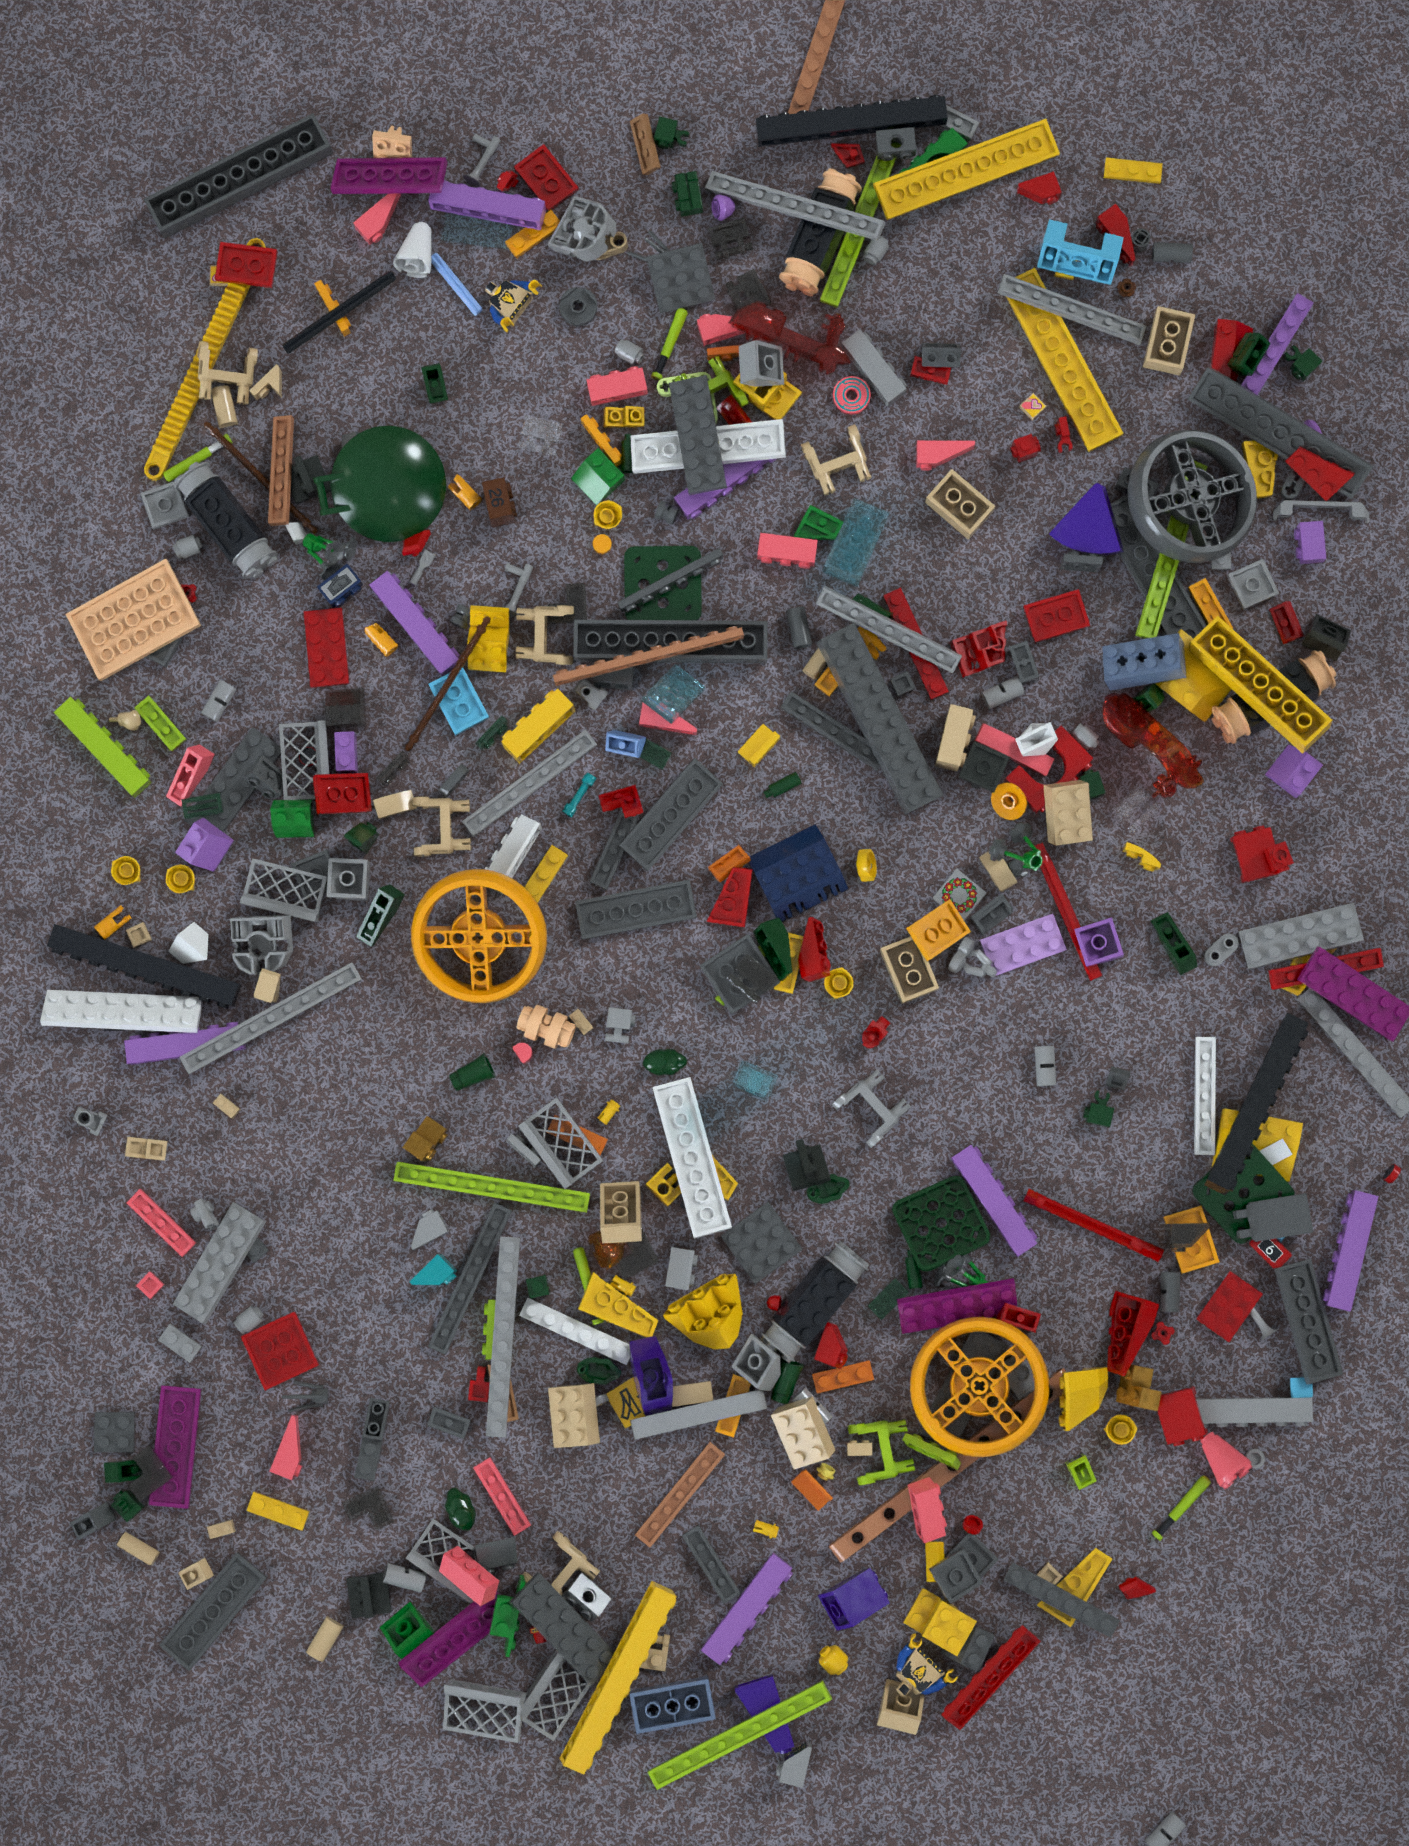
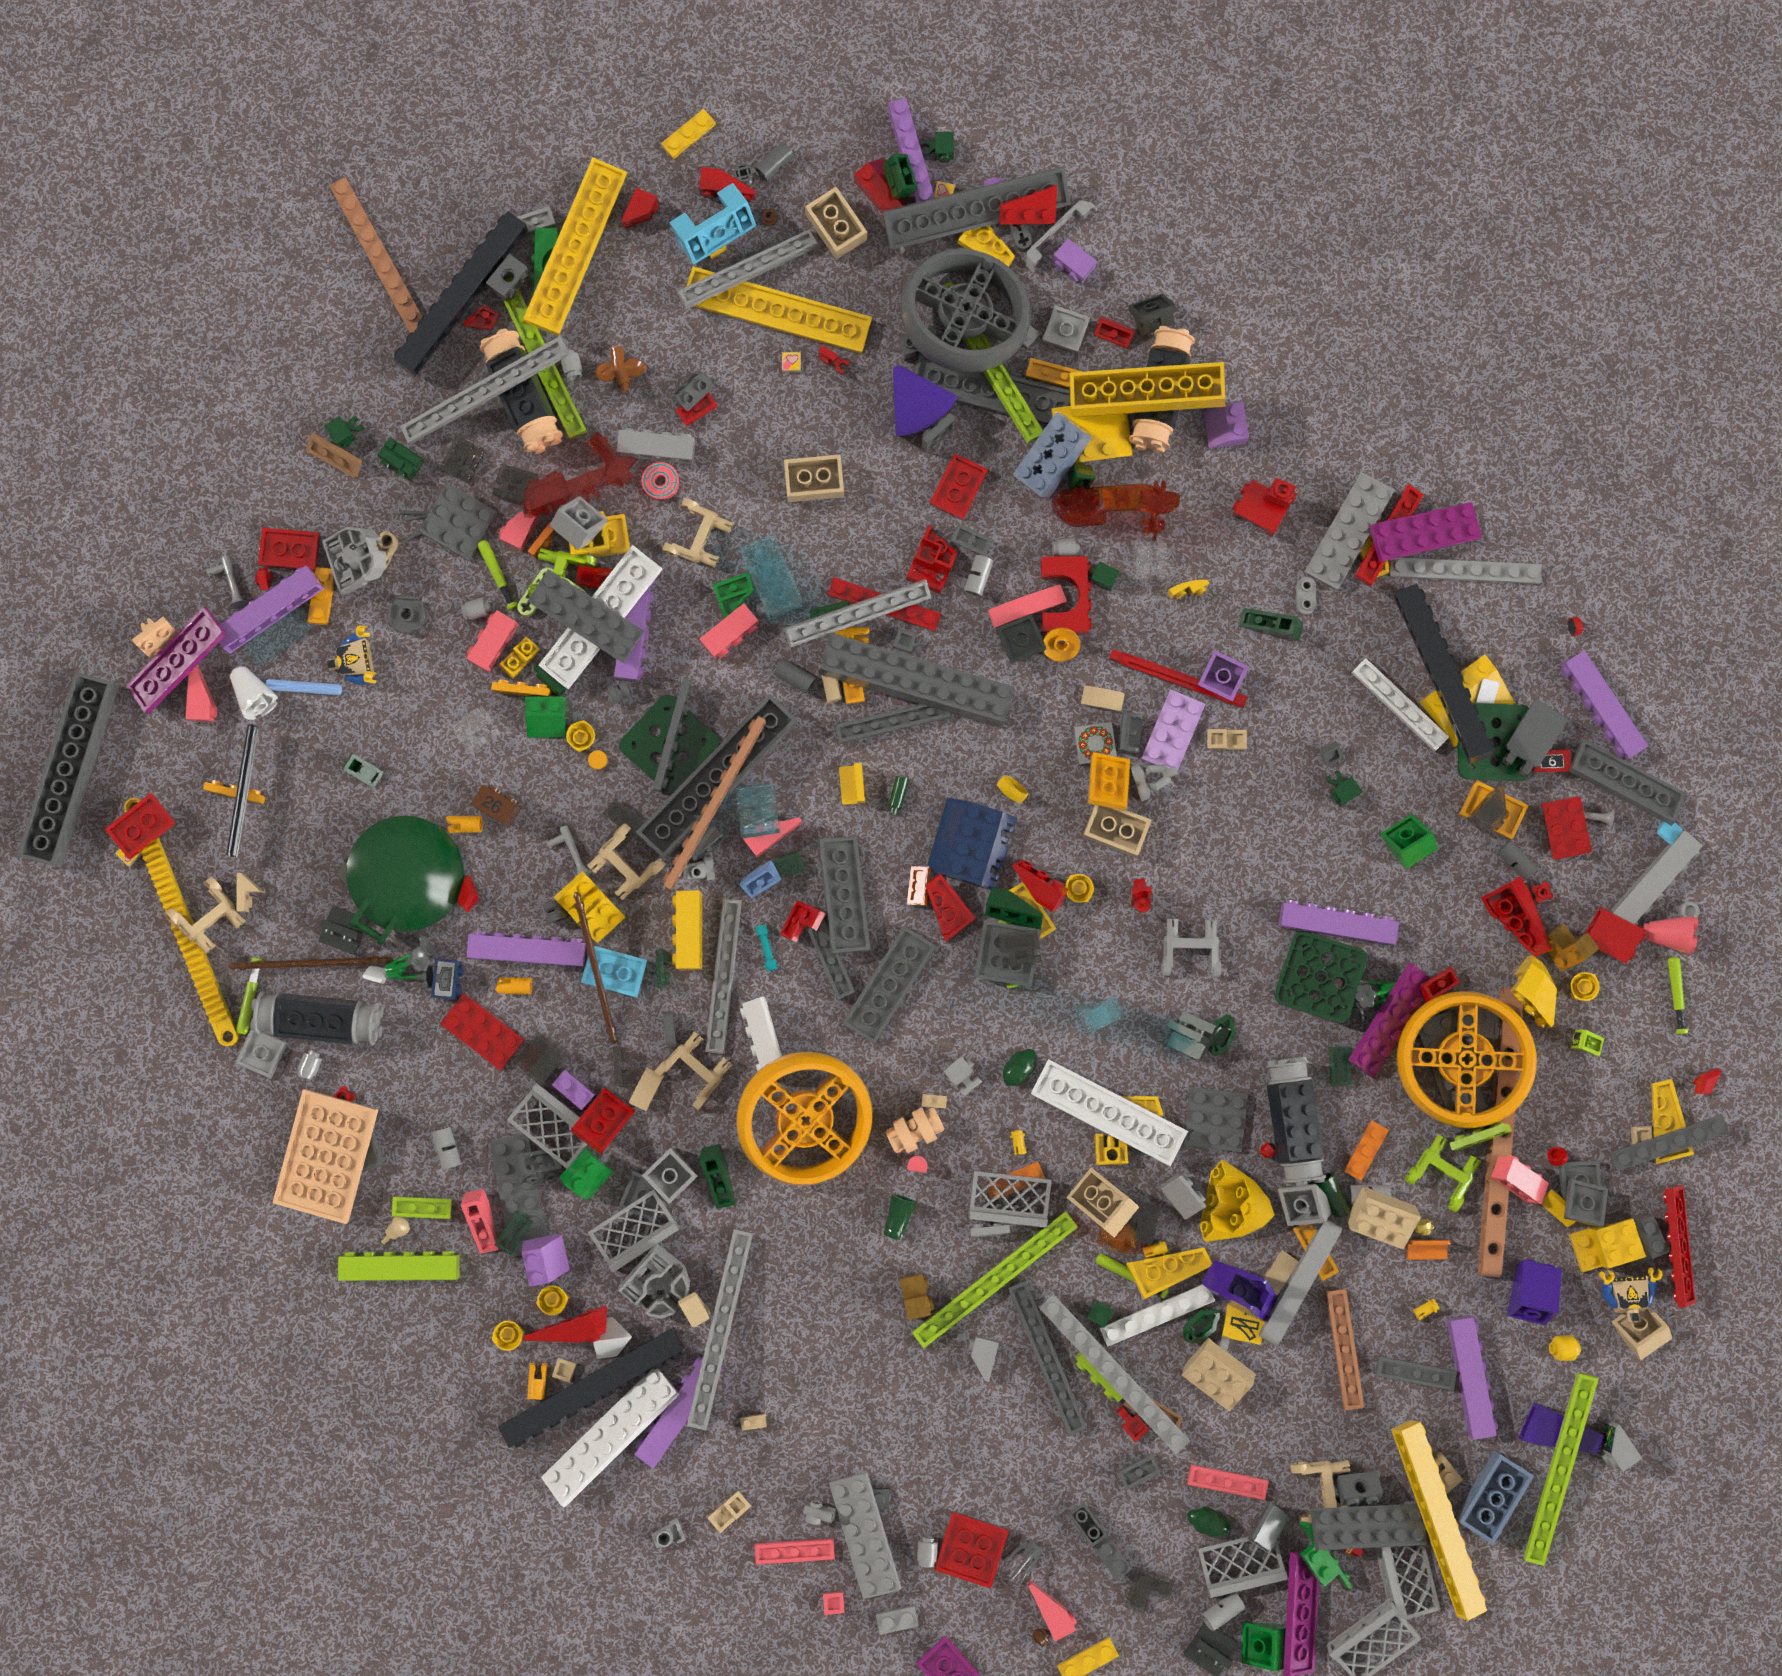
camera: 55 degrees left, 0 degrees up
tan brick [211,385,238,428] -> none
nougat plate [268,415,294,526] -> none
dark green slope [344,822,379,854] -> none
light grey piece [409,549,436,586] -> none
teal slope [410,1254,457,1285] -> none
coral brick [439,1546,499,1607] -> none
yellow plate [525,845,568,903] -> none
medium lavender cone [711,194,735,221] -> none
red slope [814,1322,848,1369] -> none
tan piece [847,1440,872,1456] -> none
dark green cylinder [905,1250,923,1289] -> none
coral slope [916,440,975,471] -> none
tan brick [935,704,976,772] -> none
dark grey plant [989,822,1043,877] -> none
red brick [1010,434,1041,463] -> none
white slope [1015,722,1058,756] -> none
red piece [1023,1189,1164,1262] -> none
light grey pin [1034,1046,1056,1086] -> none
tan brick [1044,780,1093,846] -> none
none -> red wedge [522,1305,607,1343]
none -> dark orange plant [594,346,647,393]
none -> tile [934,181,955,198]
none -> reddish brown plate [1032,1628,1050,1647]
none -> tan slope [1207,729,1247,750]
none -> green slope [1380,814,1438,869]

